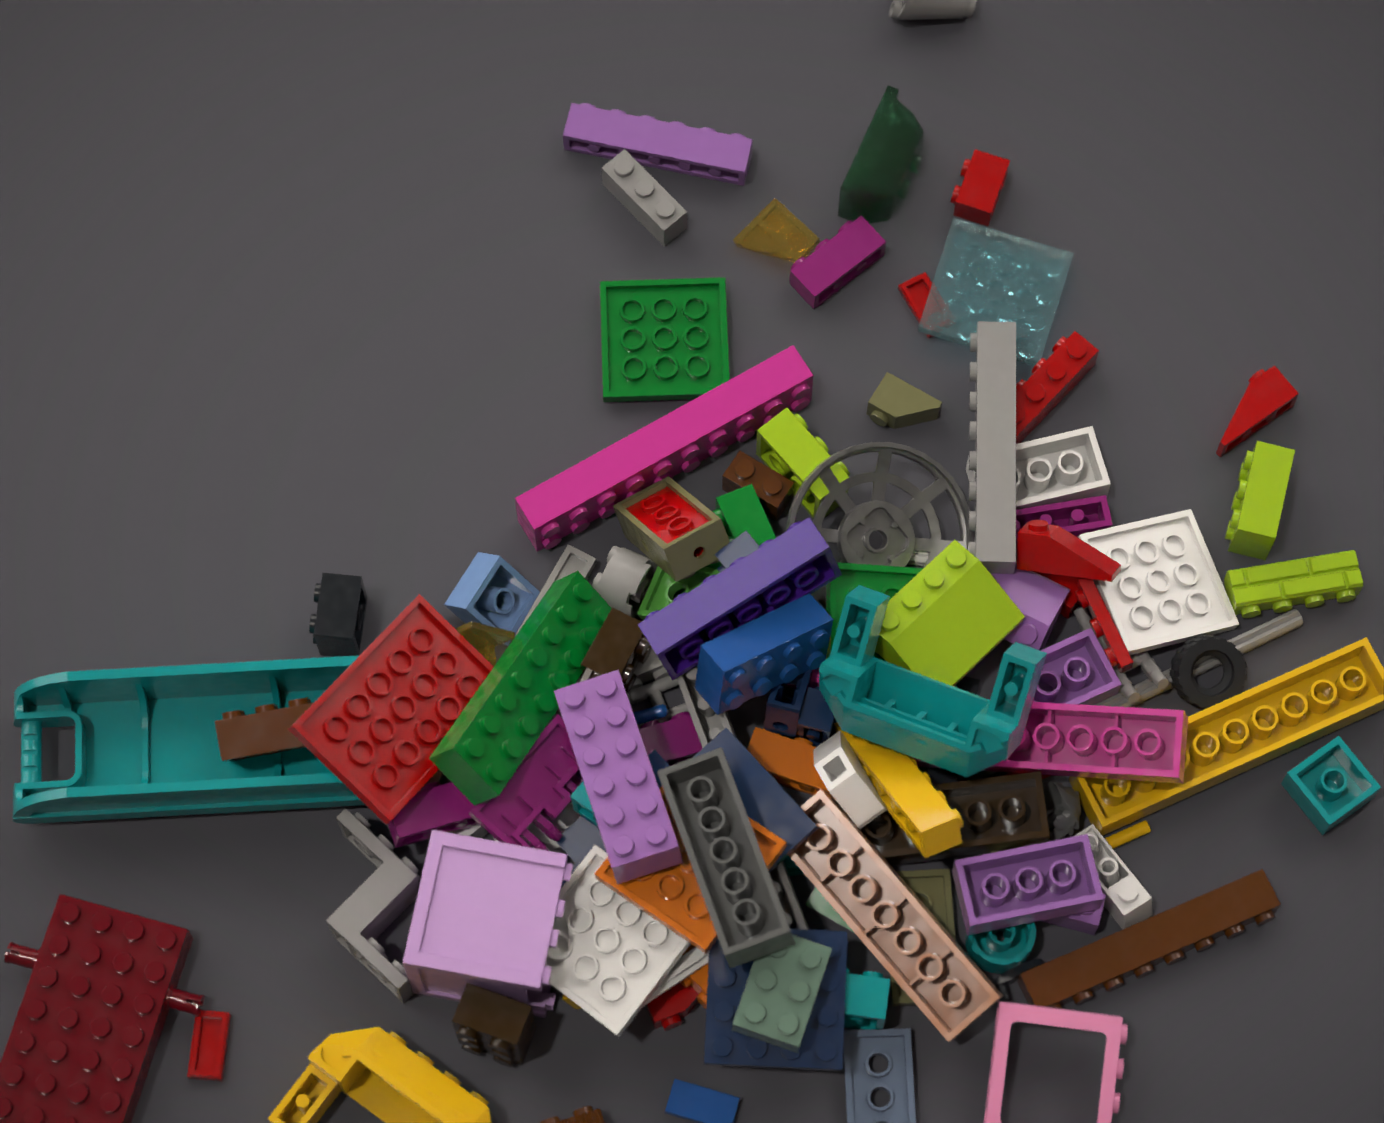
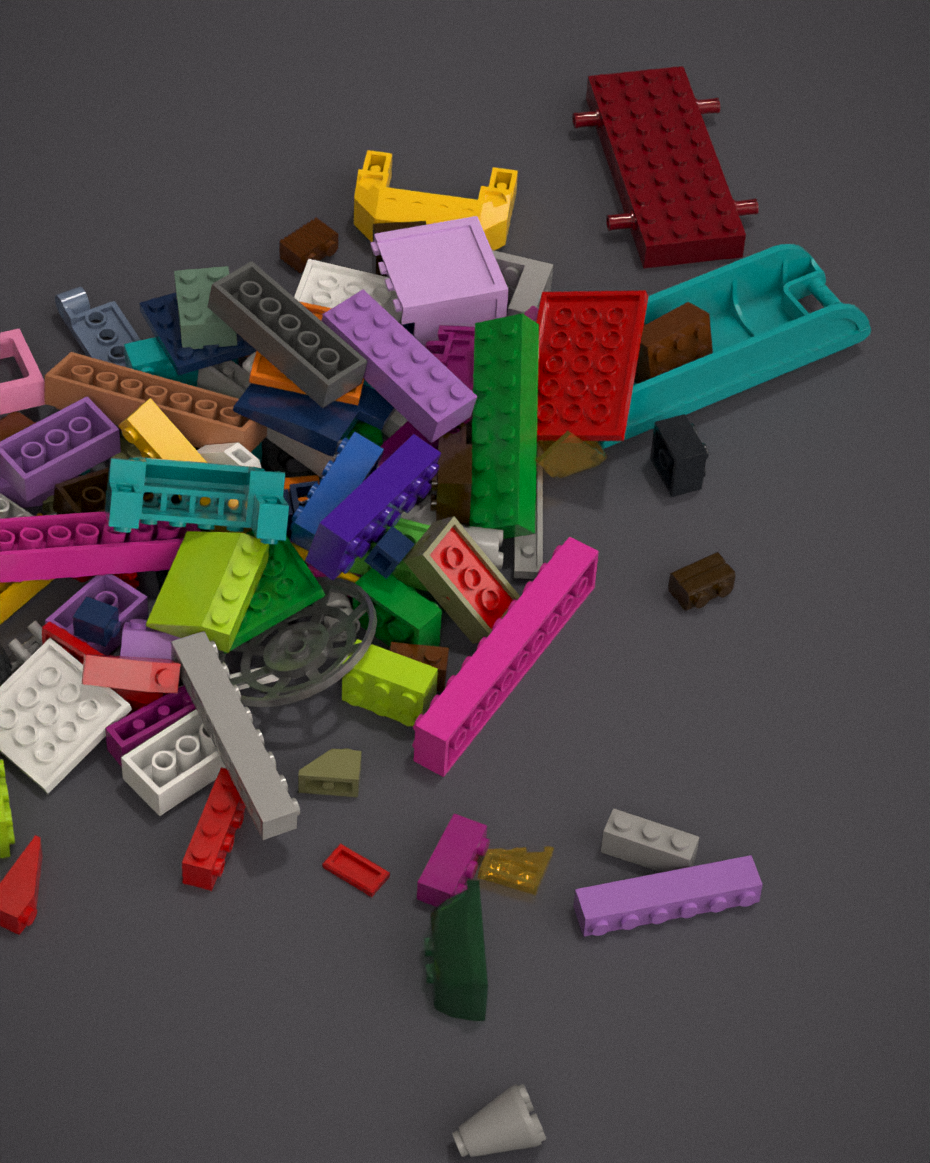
camera: 150 degrees right, 20 degrees down
red tile [187,1010,231,1081] -> none
medium blue slope [444,552,540,646] -> none
green plate [600,277,730,402] -> none
clear light blue plate [918,218,1074,366] -> none
red brick [950,149,1010,227] -> none
none -> dark blue brick [72,596,121,647]
none -> dark brown brick [668,552,736,611]

